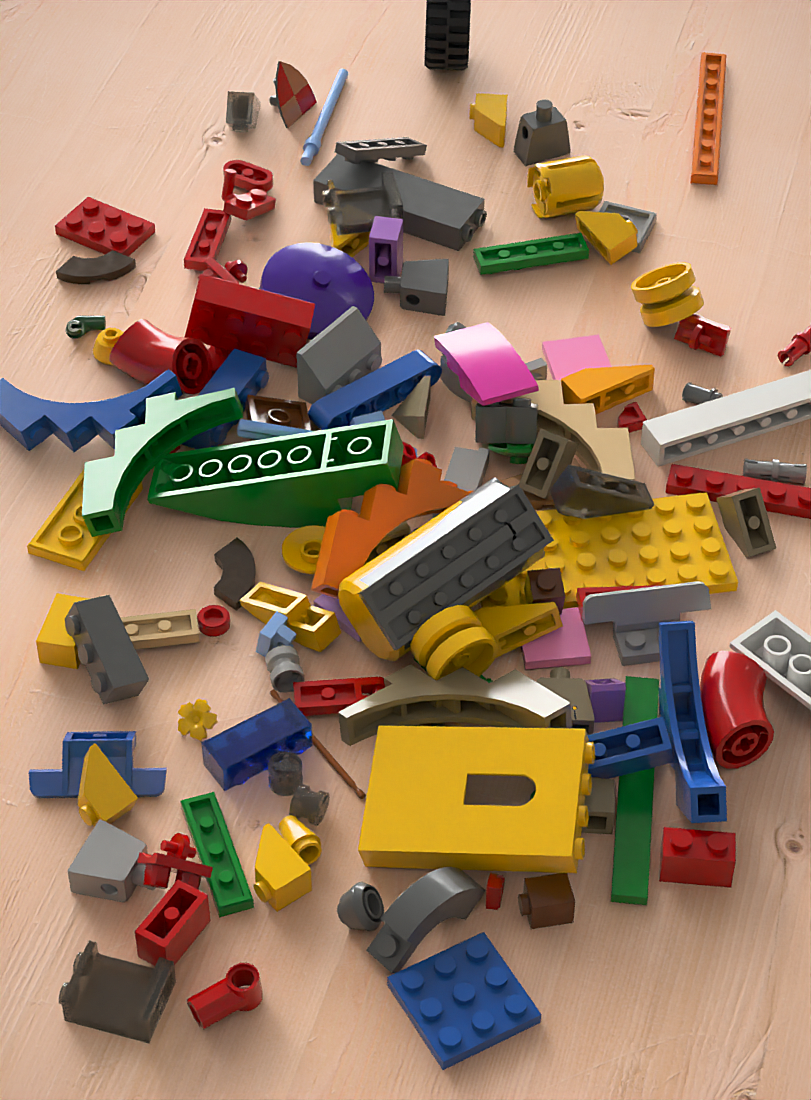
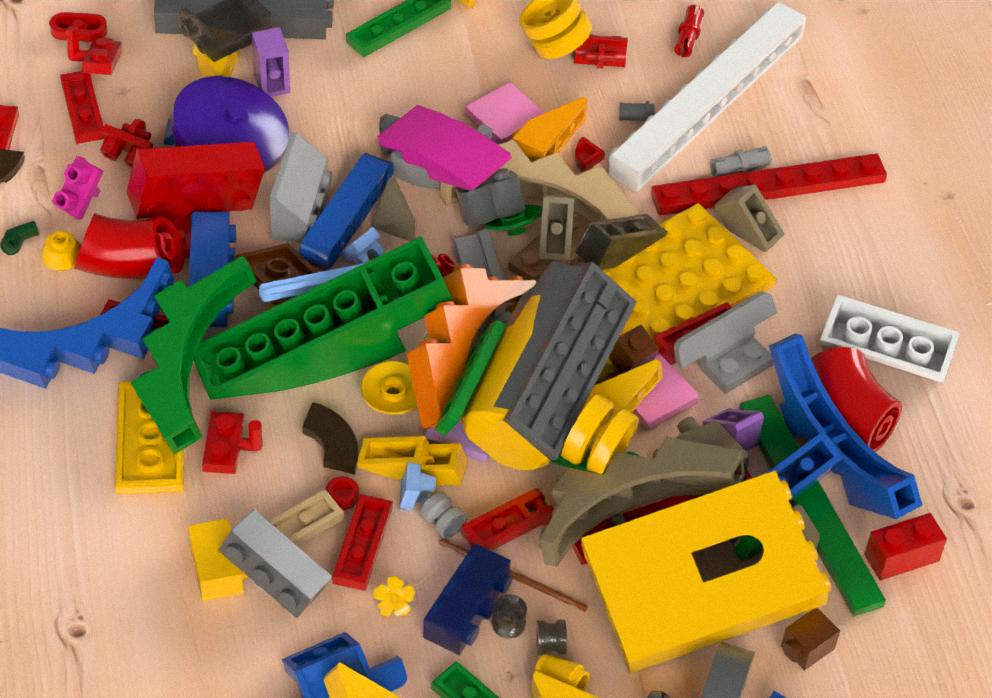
camera: 30 degrees left, 5 degrees up
dark grey torso [384,259,449,316] -> none
red tile [486,872,505,910] -> none
none -> dark pink hips [52,156,104,219]
none -> red plate [202,411,263,474]
none -> red plate [332,494,393,591]
none -> green tile [435,320,506,436]

